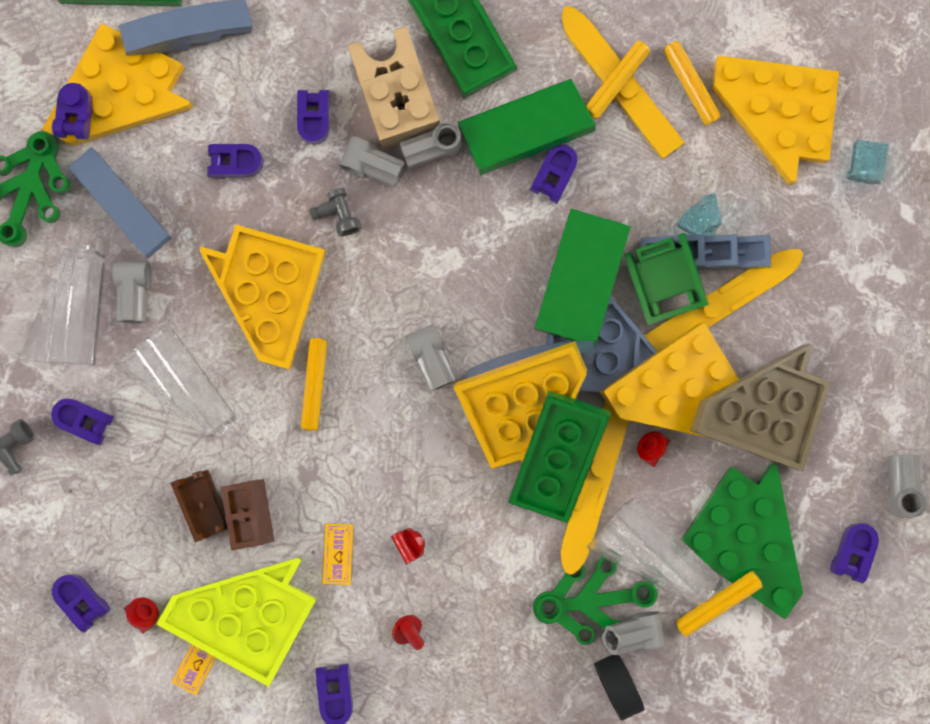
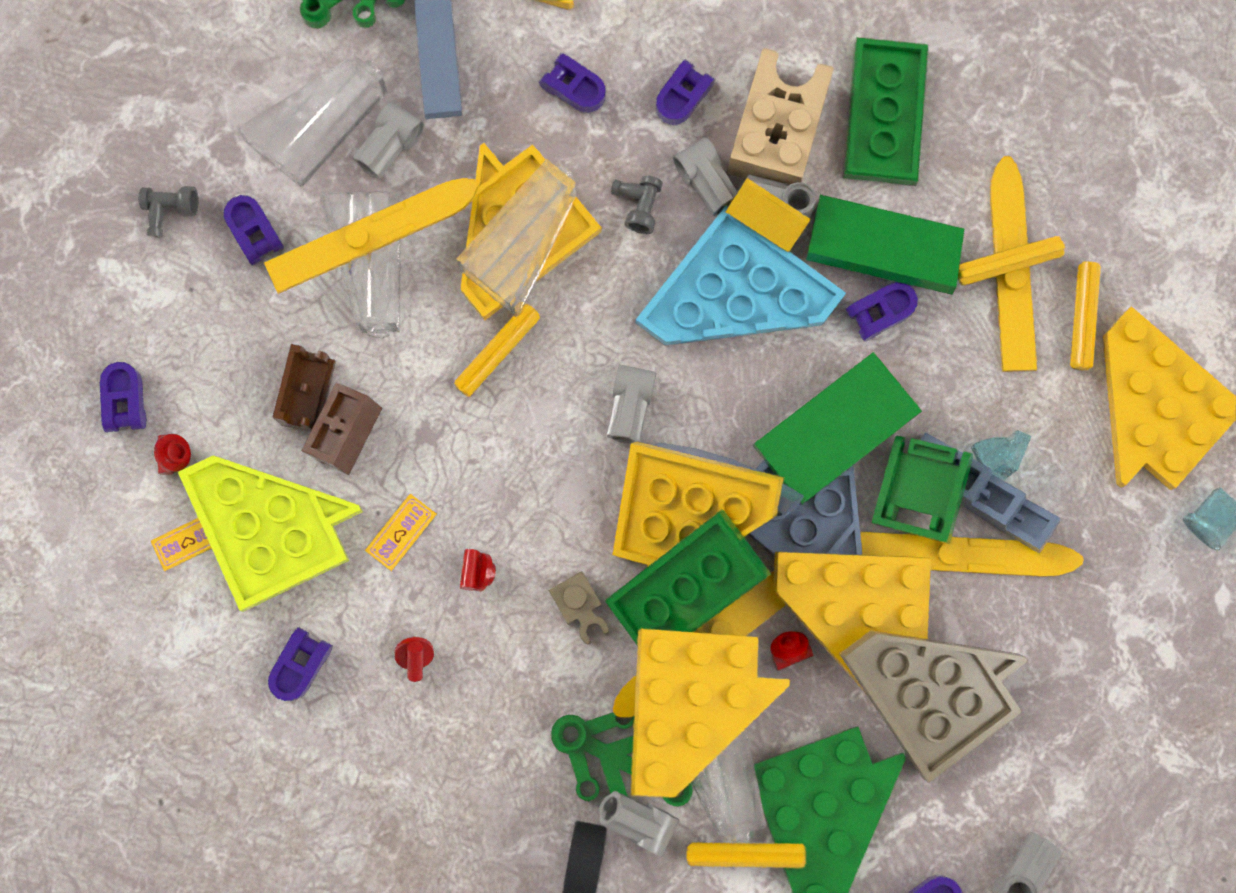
camera: 35 degrees right, 5 degrees down
none -> yellow piece [264,178,478,294]
none -> clear slope [456,159,576,318]
none -> dark tan plate [549,571,609,645]
none -> yellow wing [631,629,790,797]
none -> medium azure plate [635,206,846,346]
none -> yellow tile [726,178,810,253]

